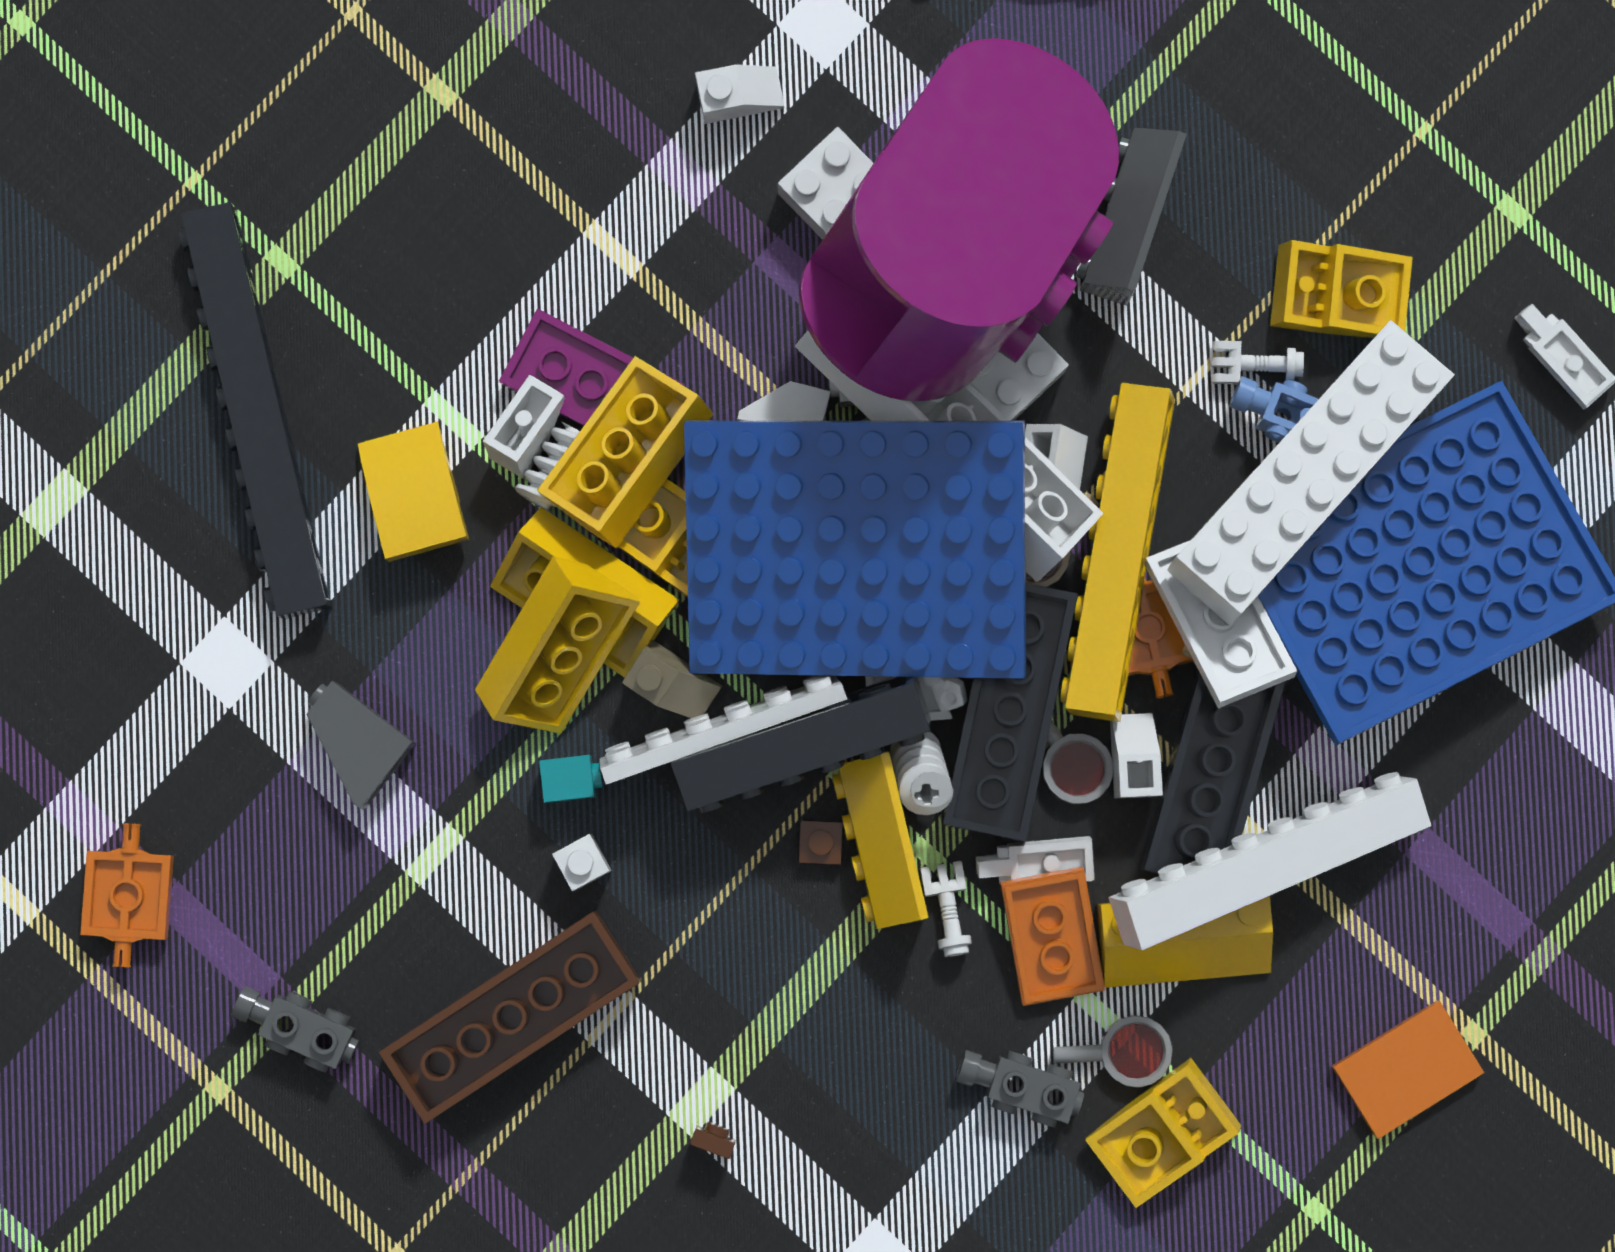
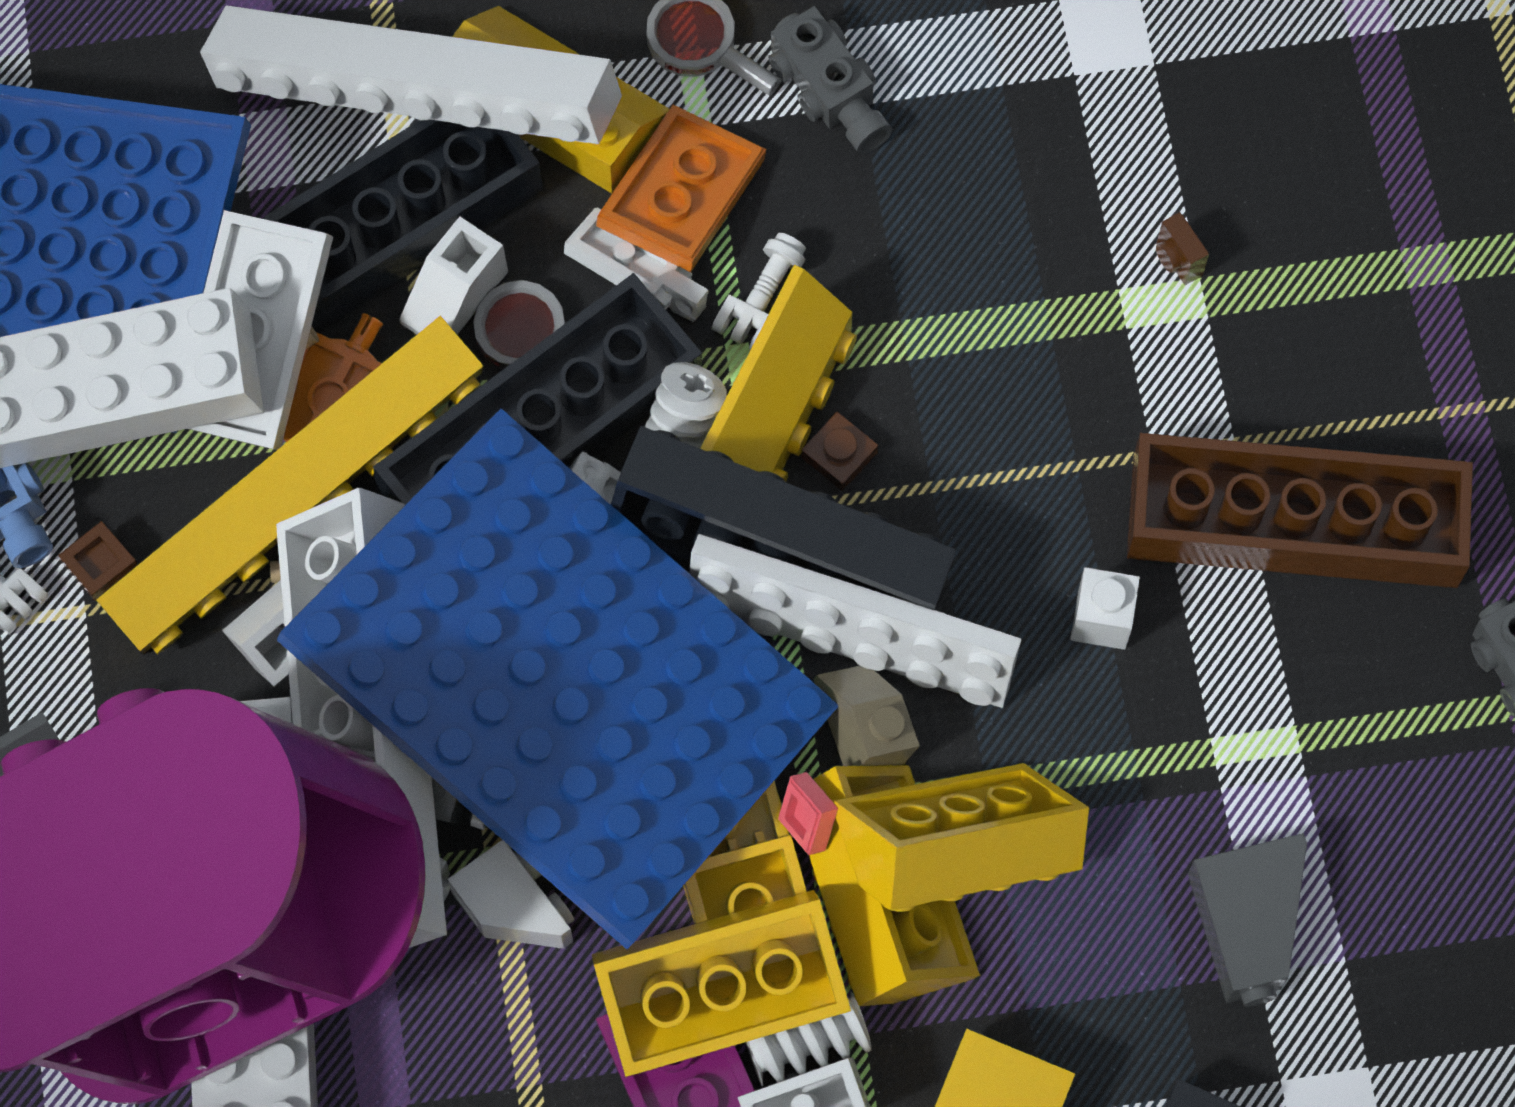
camera: 135 degrees left, 15 degrees down
teal brick [539,755,603,803] -> none
none -> reddish brown plate [58,521,138,602]
none -> coral tile [778,772,838,855]

